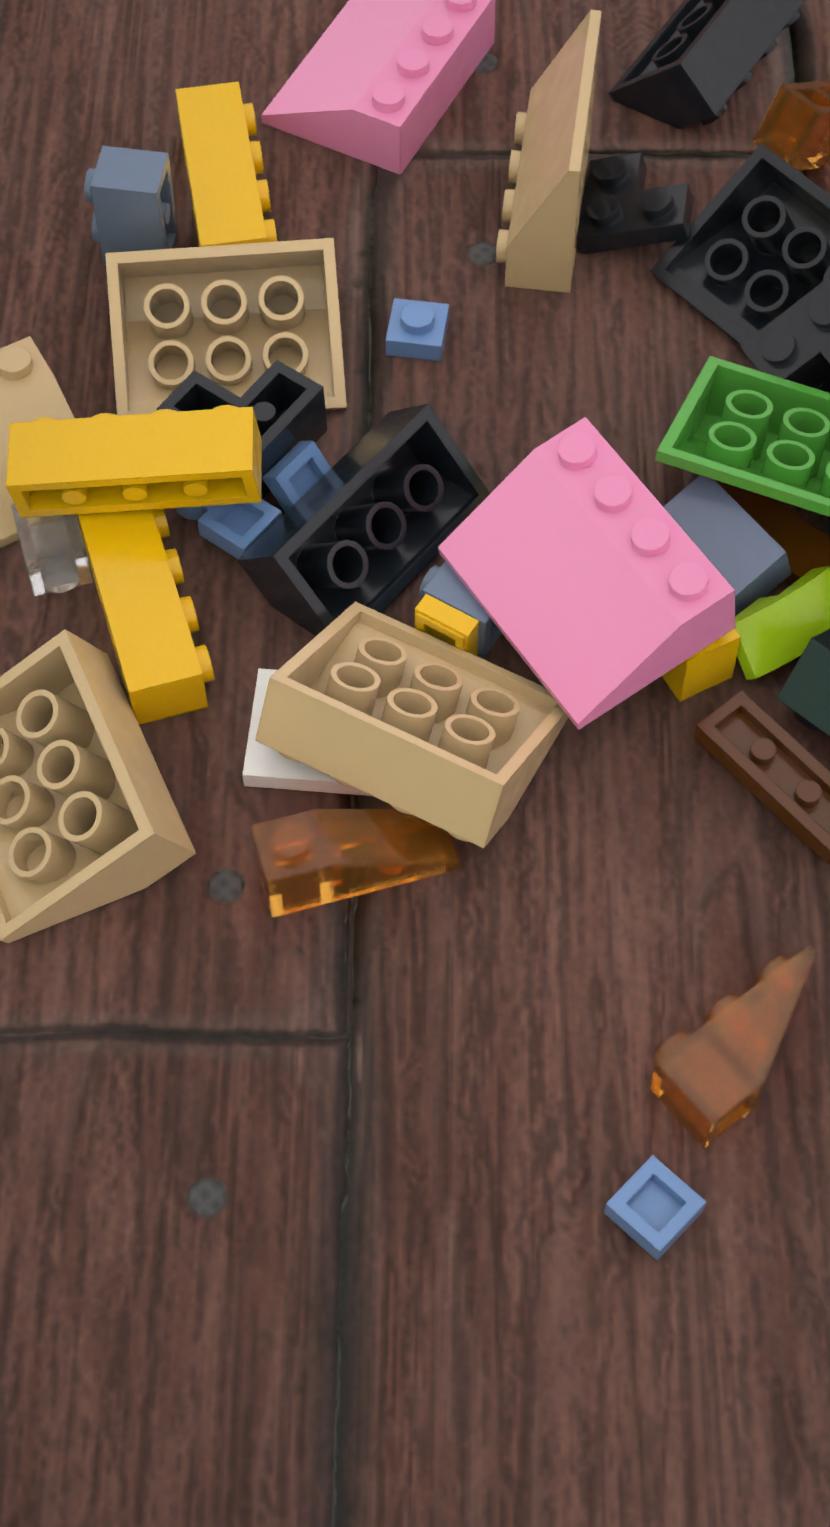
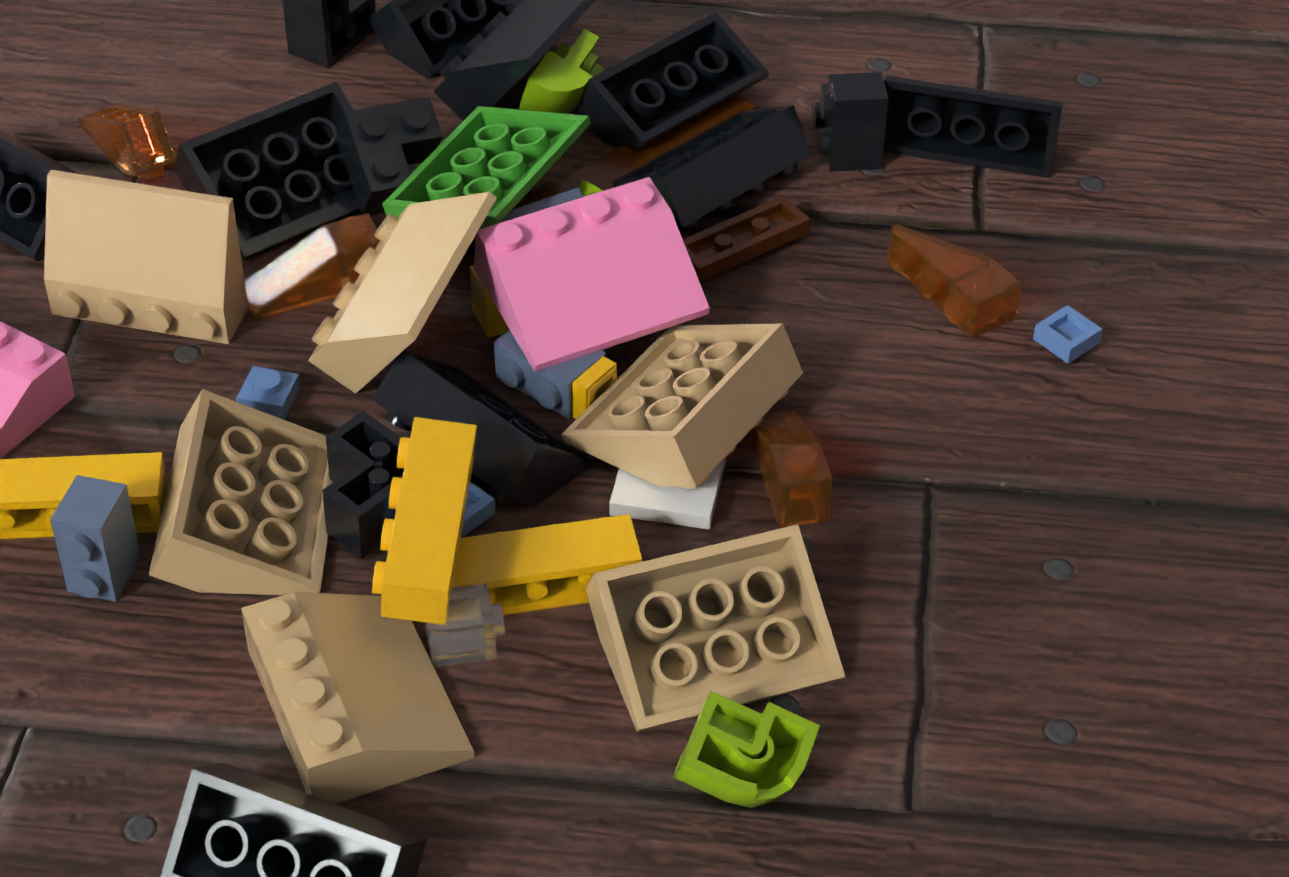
camera: 85 degrees left, 15 degrees down
none -> clear orange slope [245,213,380,319]
none -> tan slope [308,192,497,394]

